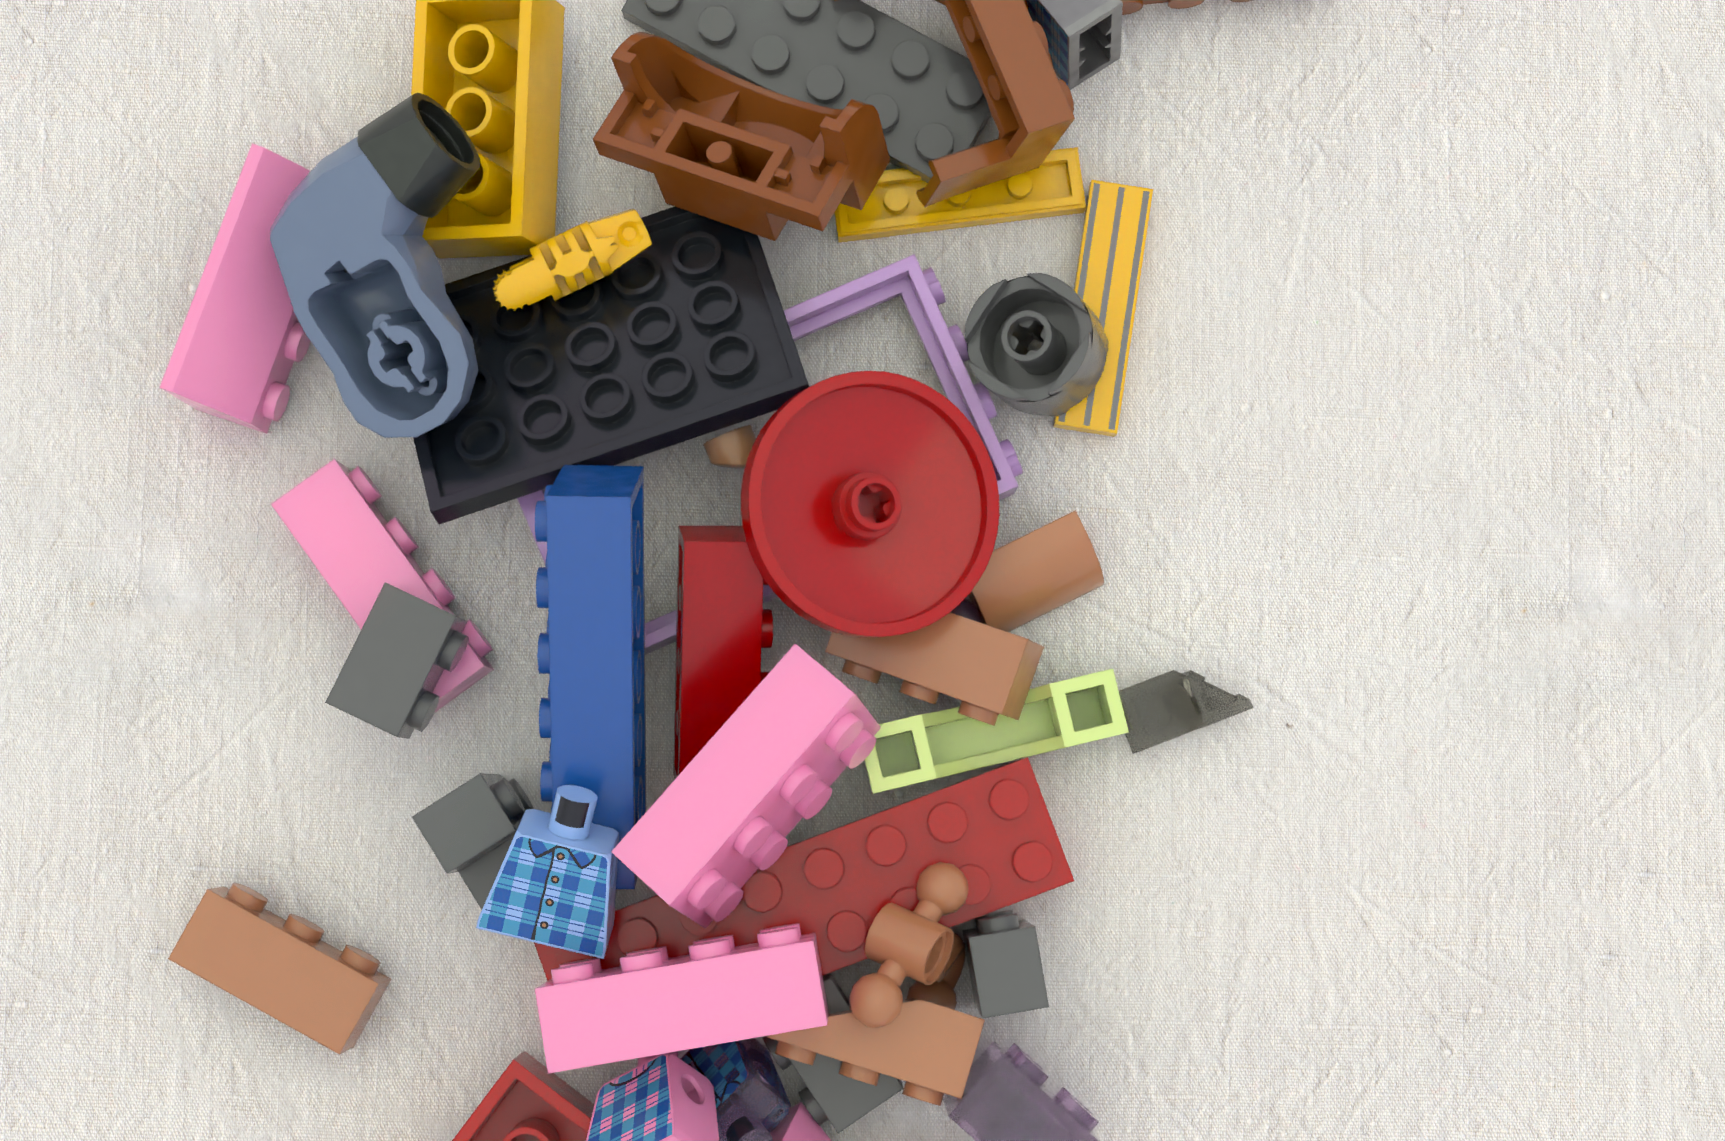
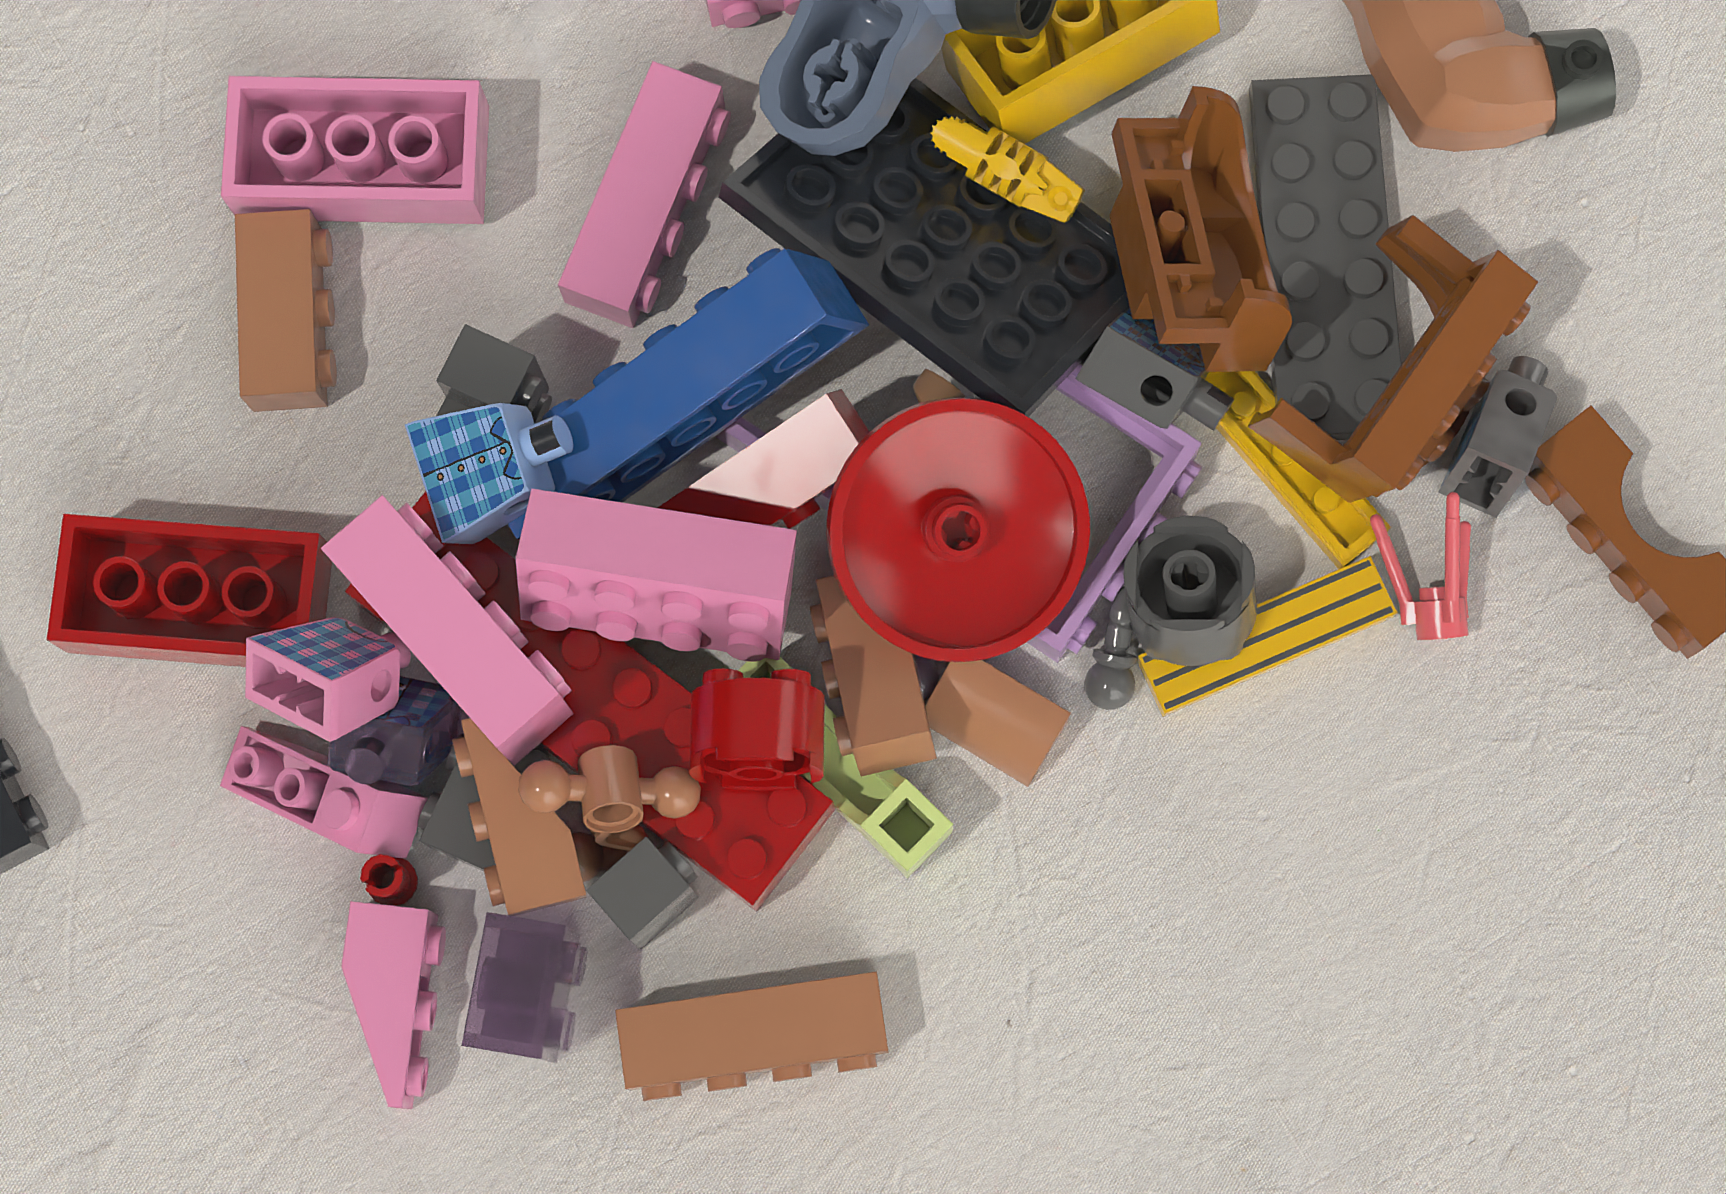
camera: 65 degrees right, 5 degrees down
dark grey brick [325,582,469,739] -> none
clear smoke slope [1119,670,1253,754] -> none
none -> bright pink brick [221,76,489,224]
none -> nougat brick [615,972,889,1101]
none -> red brick [689,668,825,791]
none -> dark grey torso [1075,308,1235,431]
none -> dark grey bar [1084,587,1137,710]
none -> coral plant [1370,492,1471,640]

